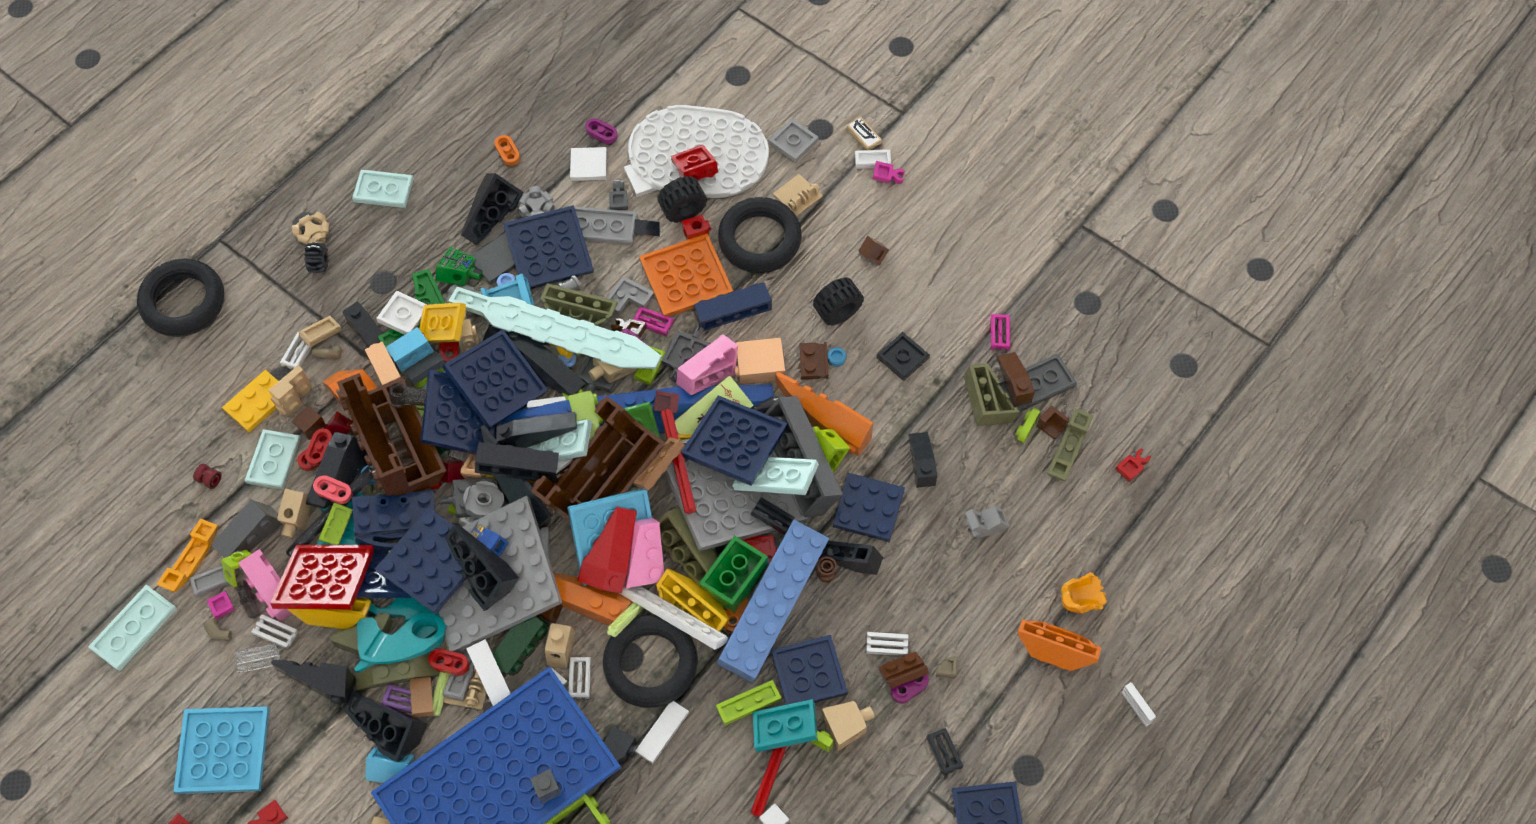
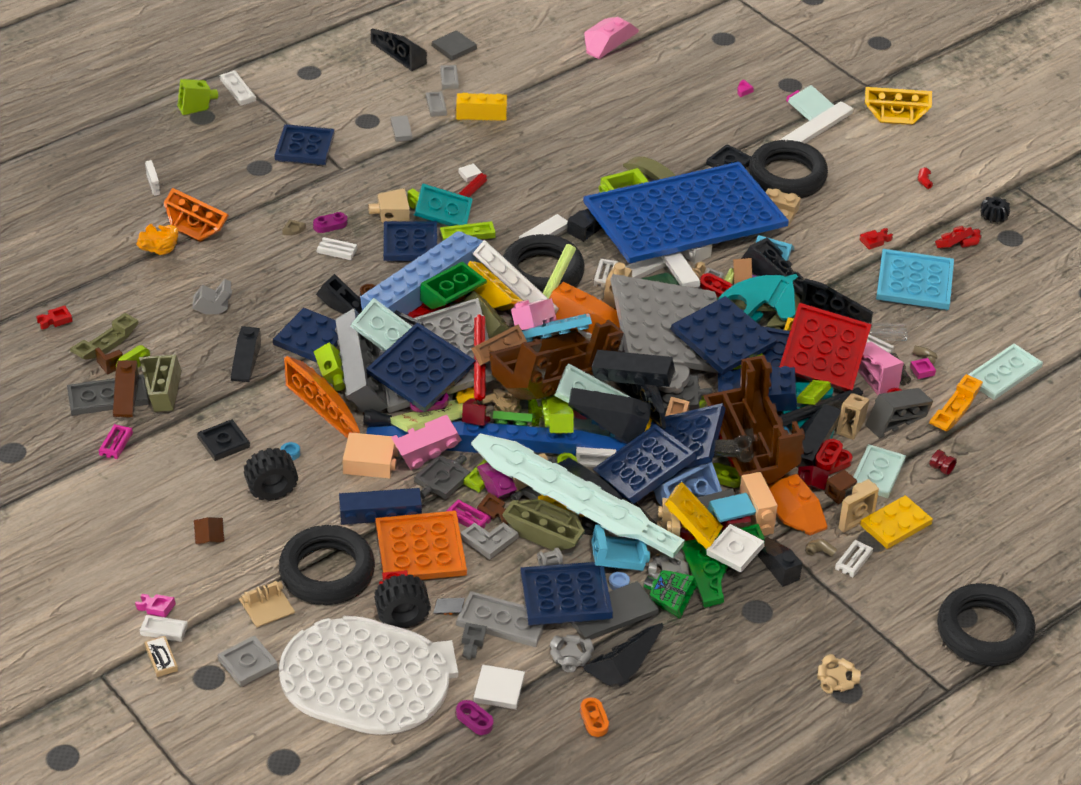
camera: 170 degrees left, 20 degrees down
light grey tile [189,565,231,598] -> none
lime bracket [221,550,251,587] -> none
tan tile [299,316,341,347] -> none
black gear [304,242,328,273] -> none
coral plate [313,476,353,504] -> none
light aqua tile [352,170,414,208] -> none
black wedge [445,523,519,611] -> none
blue leg [470,523,509,557] -> none
dark grey brick [530,769,562,804] -> none
red wedge [577,506,637,594] -> none
red plate [671,145,719,181] -> none
reddish brown plate [799,342,829,380] -> none
reddish brown plate [879,651,929,689] -> none
black tile [926,728,963,776] -> none

